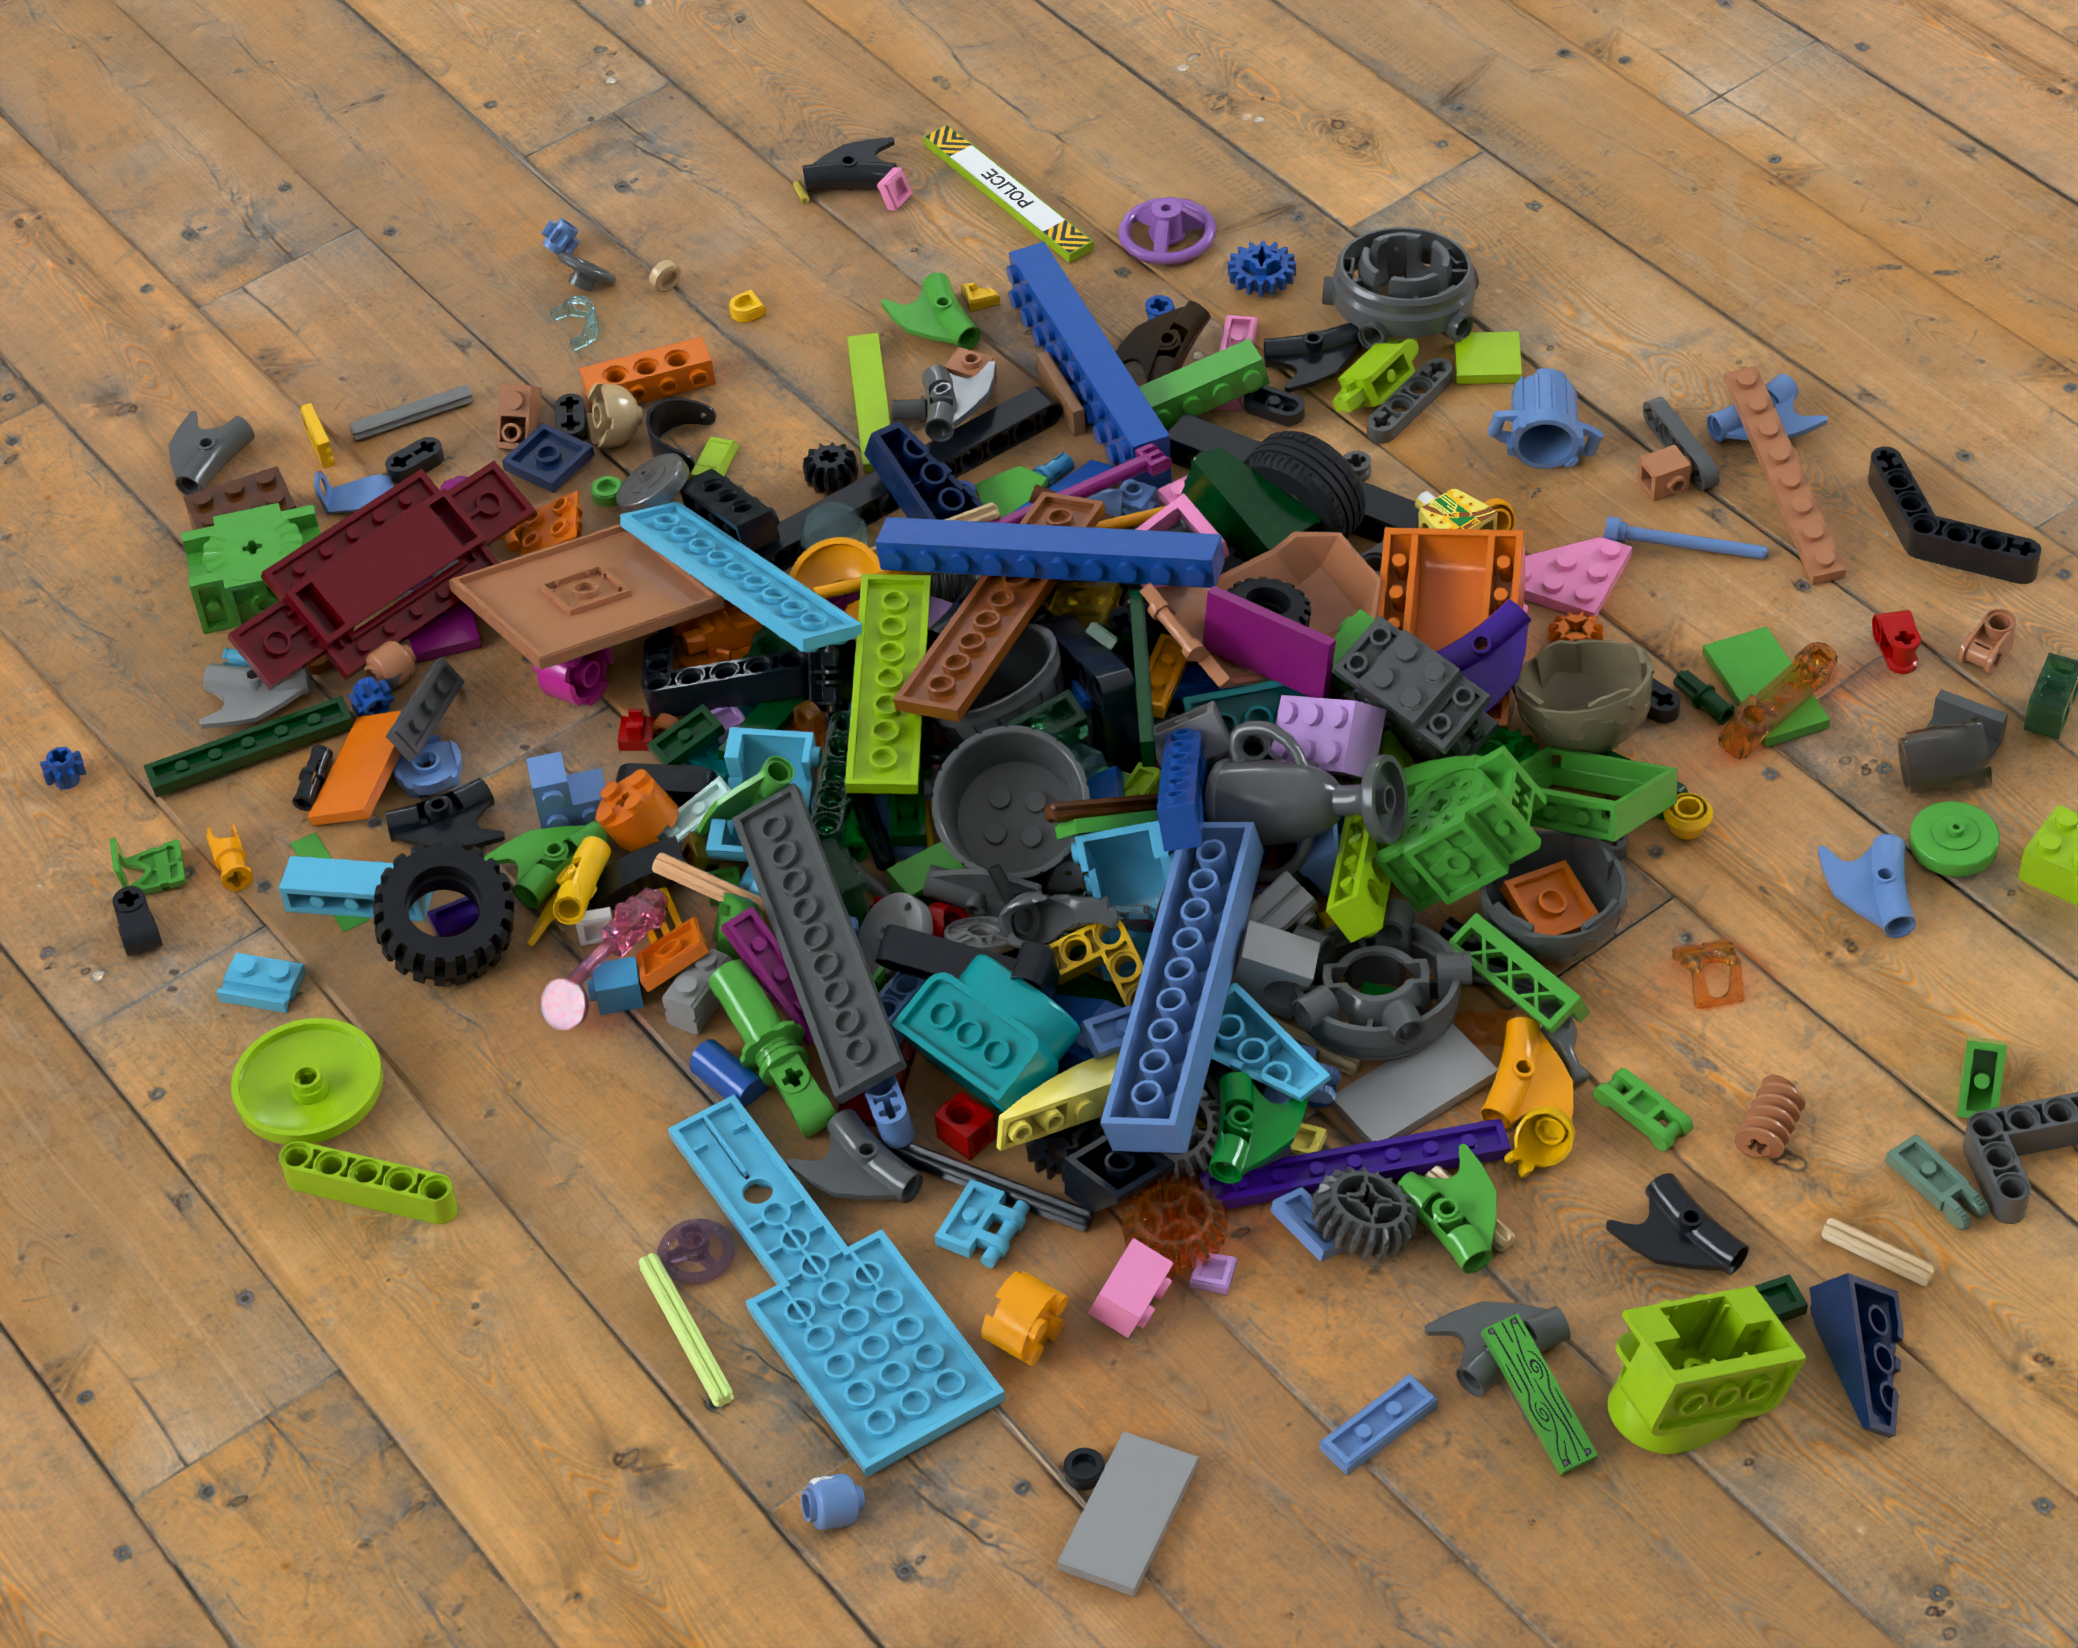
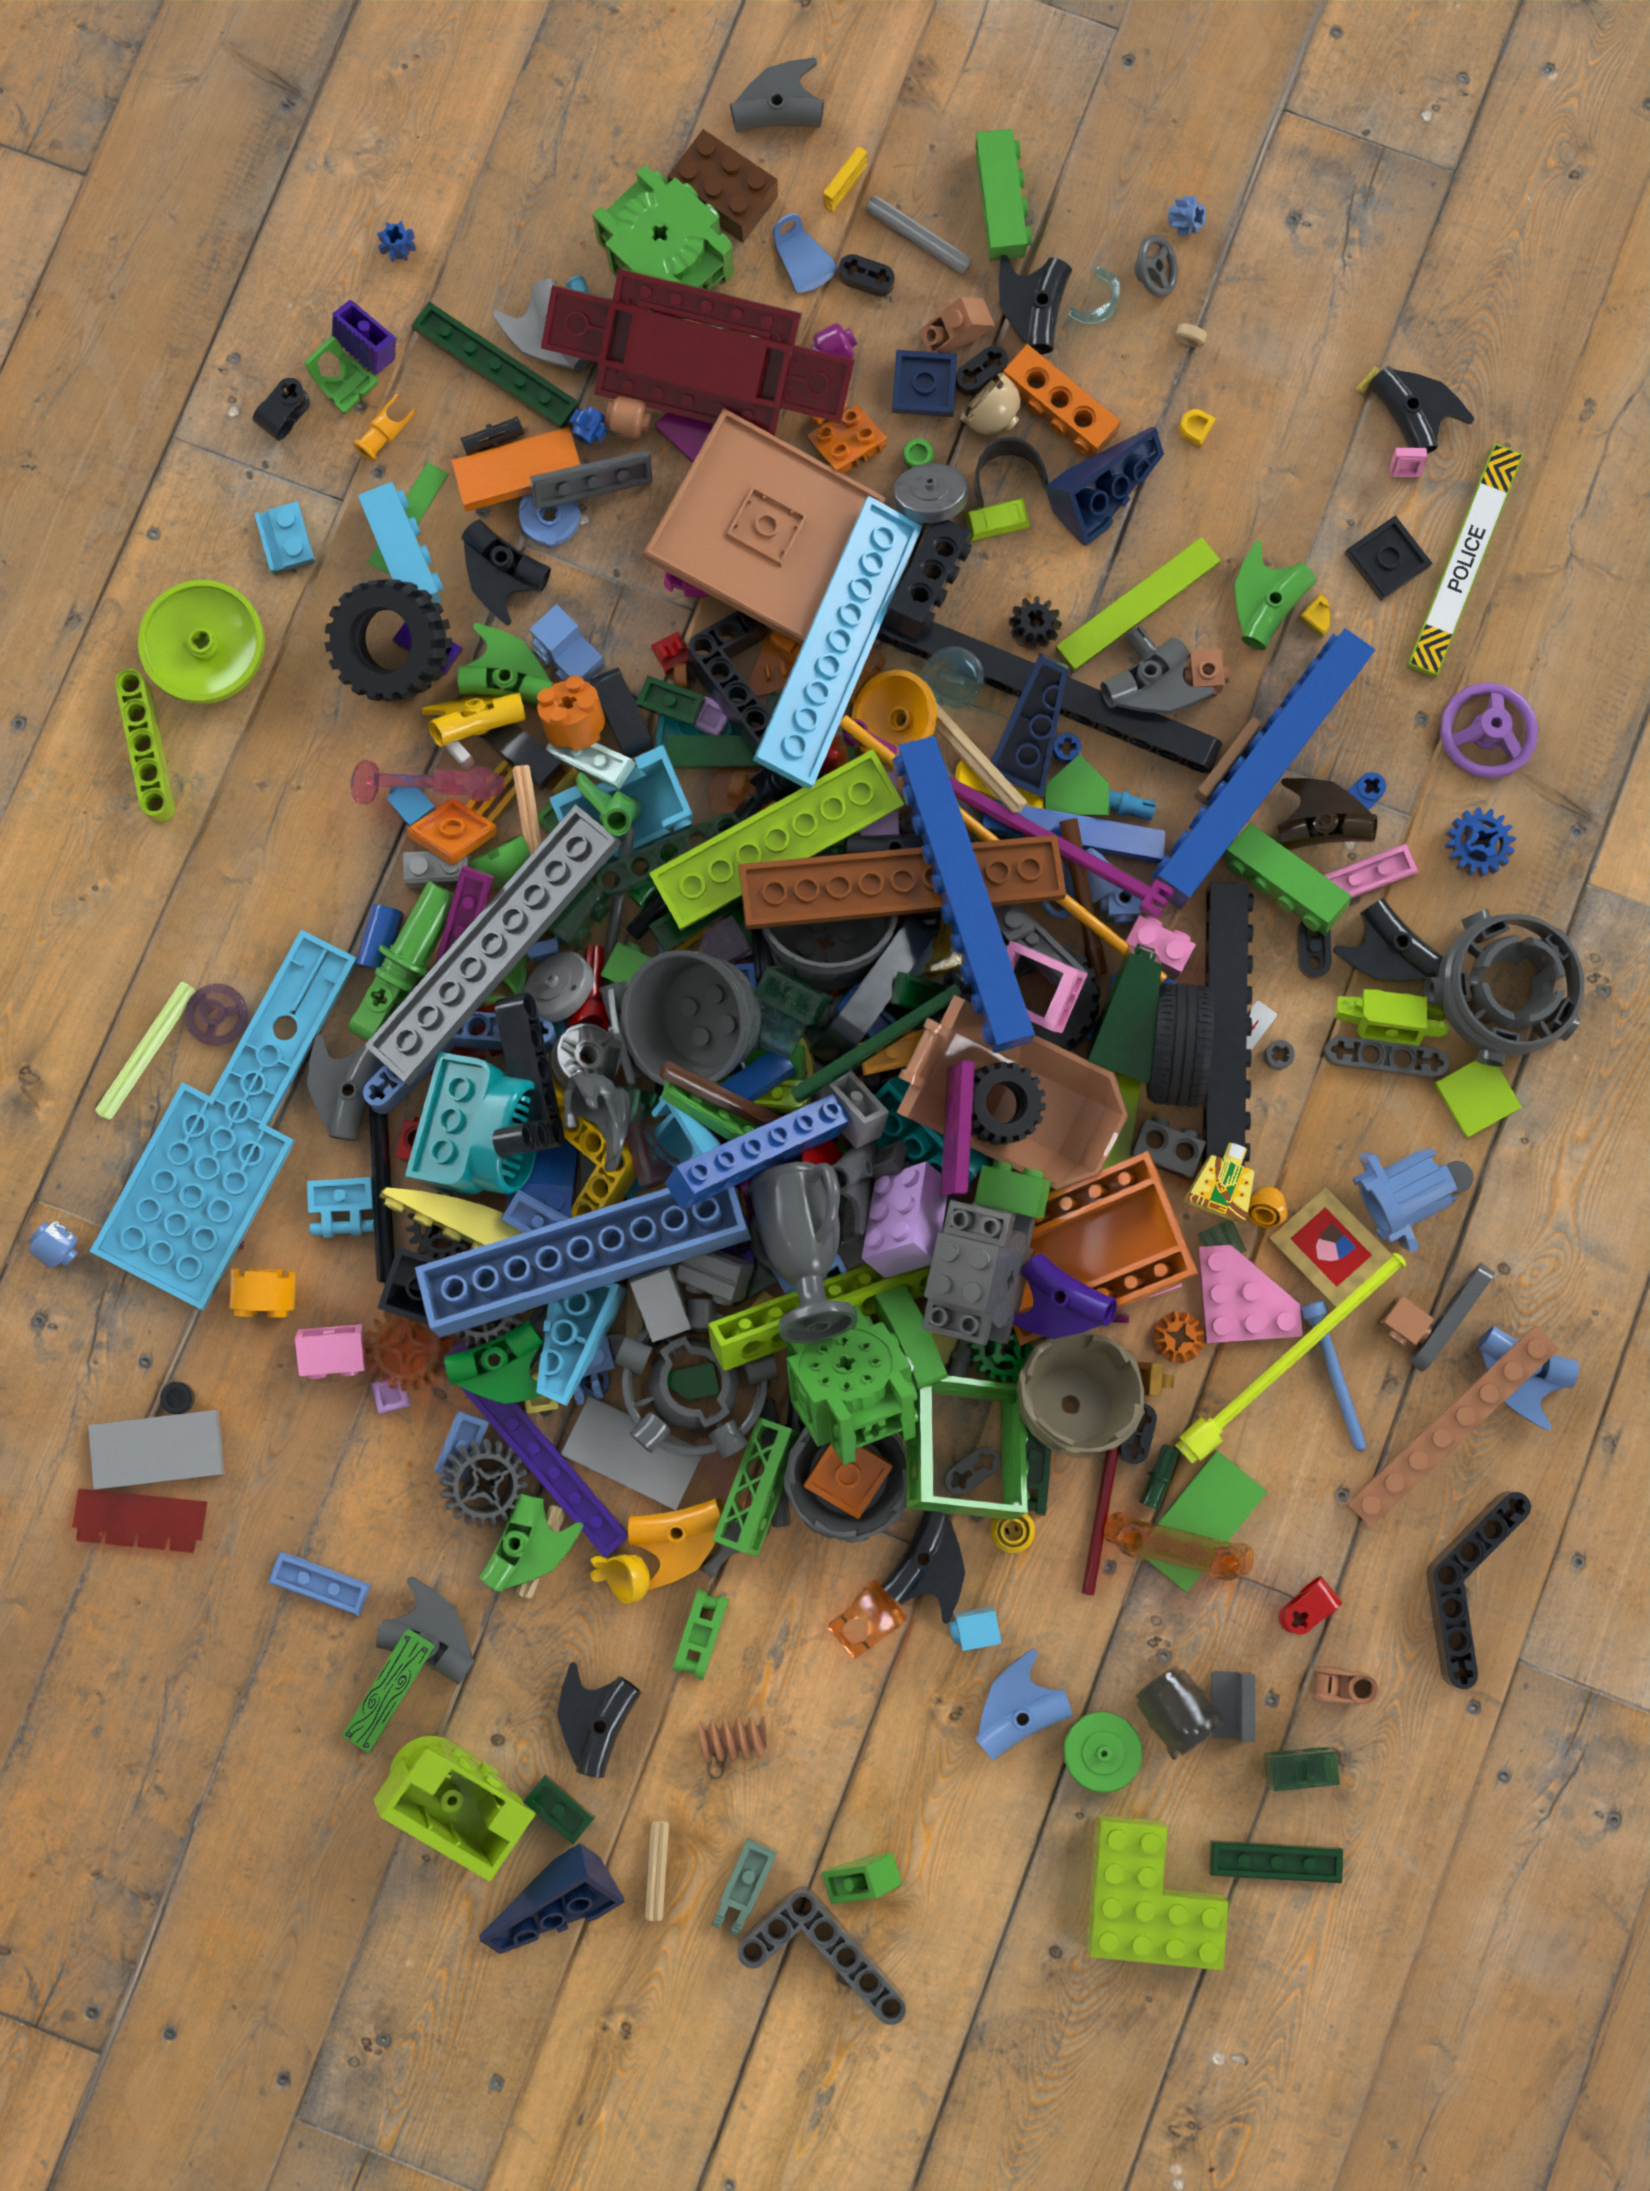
camera: 55 degrees right, 35 degrees up
none -> clear red windscreen [72,1488,208,1553]
none -> dark purple brick [332,300,397,375]
none -> black pin [880,1510,965,1624]
none -> medium azure brick [949,1606,1002,1651]
none -> bright green brick [975,129,1032,261]
none -> black pin [998,255,1072,355]
none -> dark blue wedge [1044,427,1164,546]
none -> dark red bar [1082,1446,1120,1595]
none -> flag [1175,1187,1406,1464]
none -> black tile [1344,515,1433,601]

